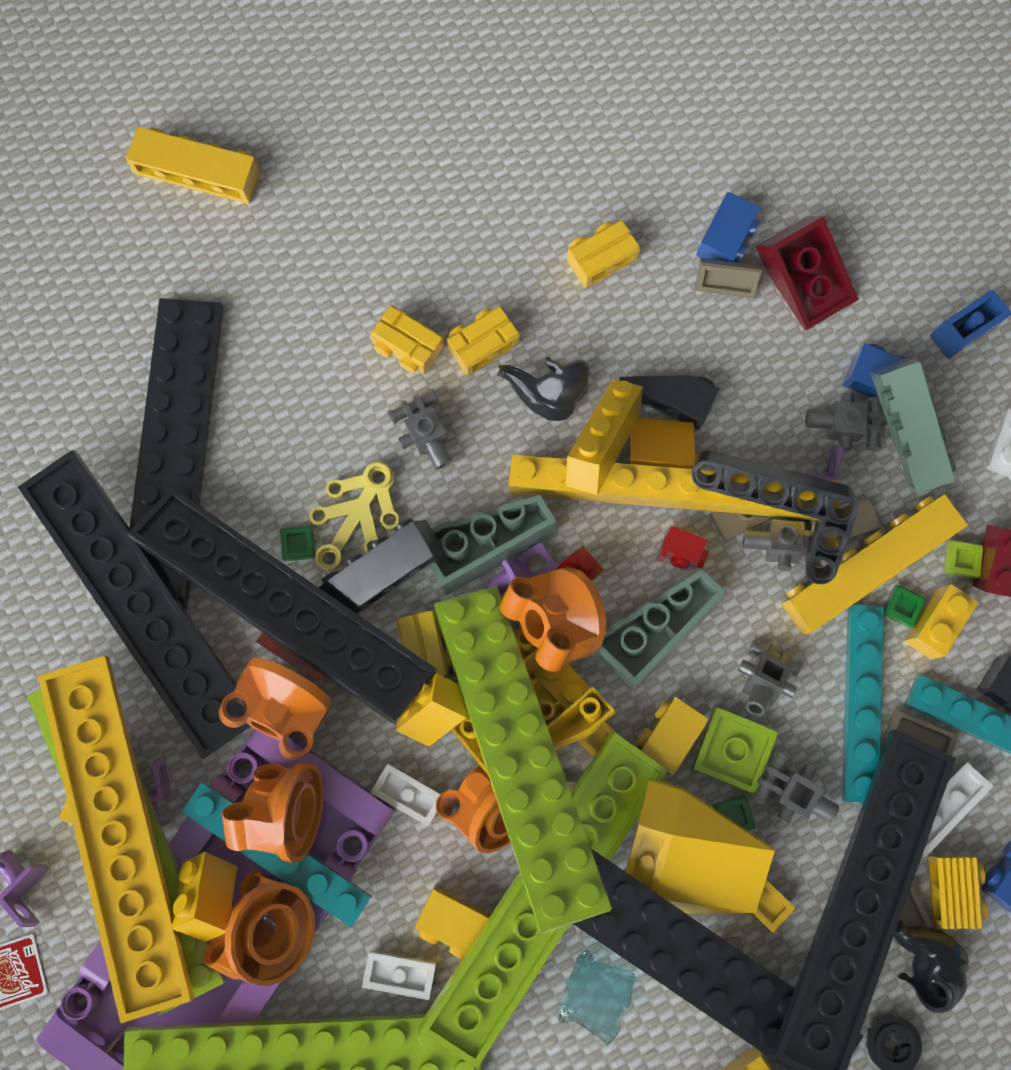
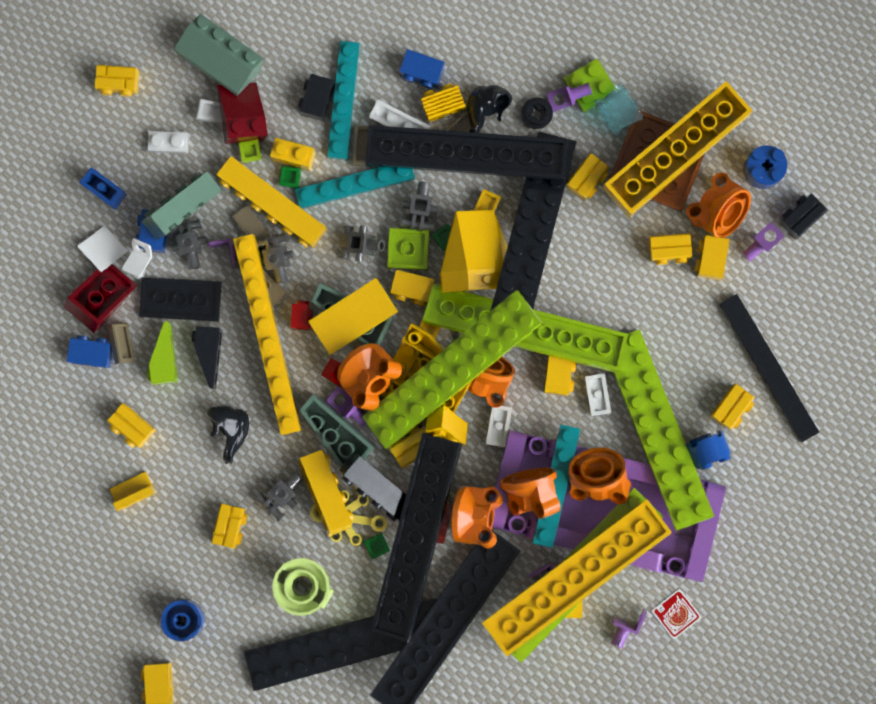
camera: 100 degrees left, 5 degrees up
yellow brick [171,852,237,942] -> none
yellow brick [447,306,520,376] -> none
clear light blue piece [558,950,637,1045] -> none
yellow brick [566,379,643,495] -> none
light orange tile [629,417,695,469] -> none
black beam [692,450,858,585] -> none
none -> white sticker [78,226,128,272]
none -> yellow panel [109,472,156,511]
none -> white bracket [122,238,152,279]
none -> black tile [139,277,222,322]
none -> lime slope [147,321,178,385]
none -> blue brick [161,599,205,641]
none -> yellowish green piece [272,558,334,616]
none -> yellow brick [298,450,354,537]
none -> yellow tile [308,278,398,355]

